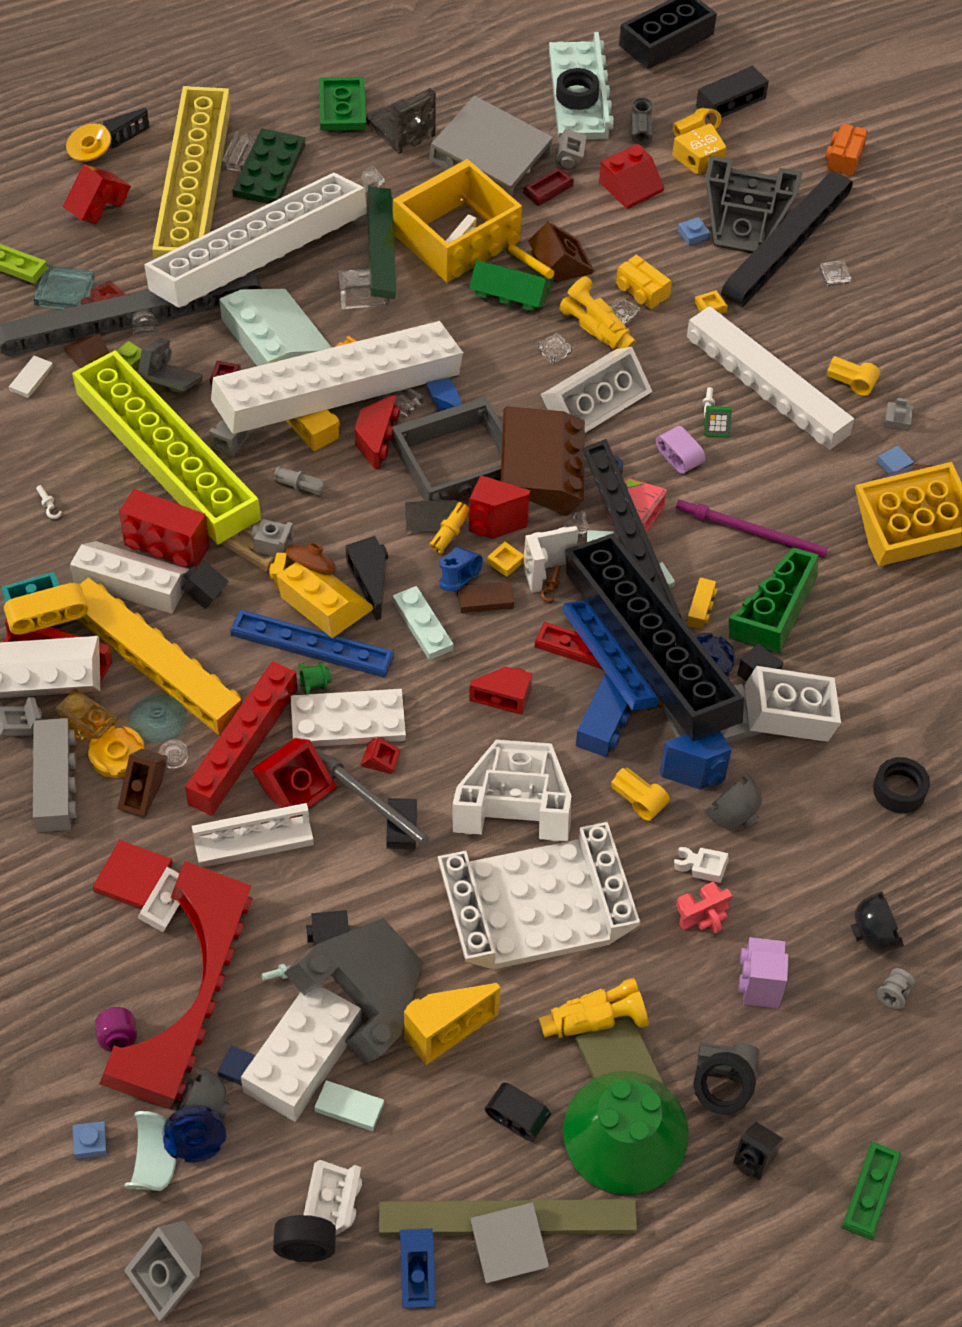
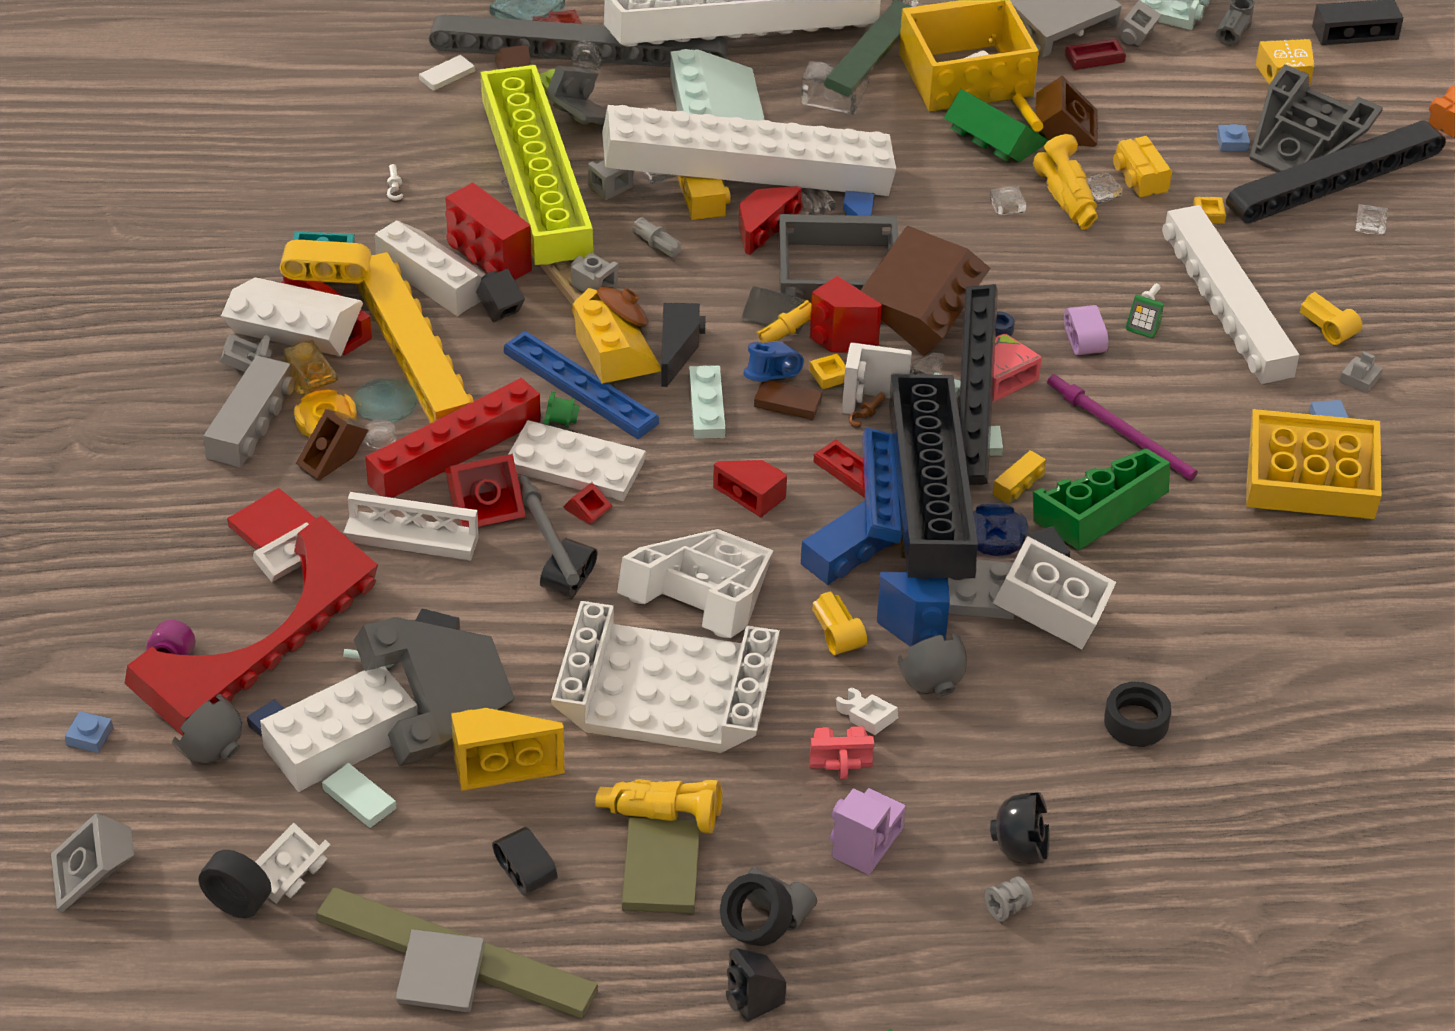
camera: 25 degrees right, 10 degrees down
light aqua piece [124,1111,177,1191] -> none
clear blue tile [162,1106,227,1163] -> none
blue slope [400,1228,435,1308] -> none
white slope [540,347,652,433] -> none
green cone [563,1071,689,1196] -> none
red slope [599,144,664,209] -> none
yellow piece [673,108,721,137] -> none

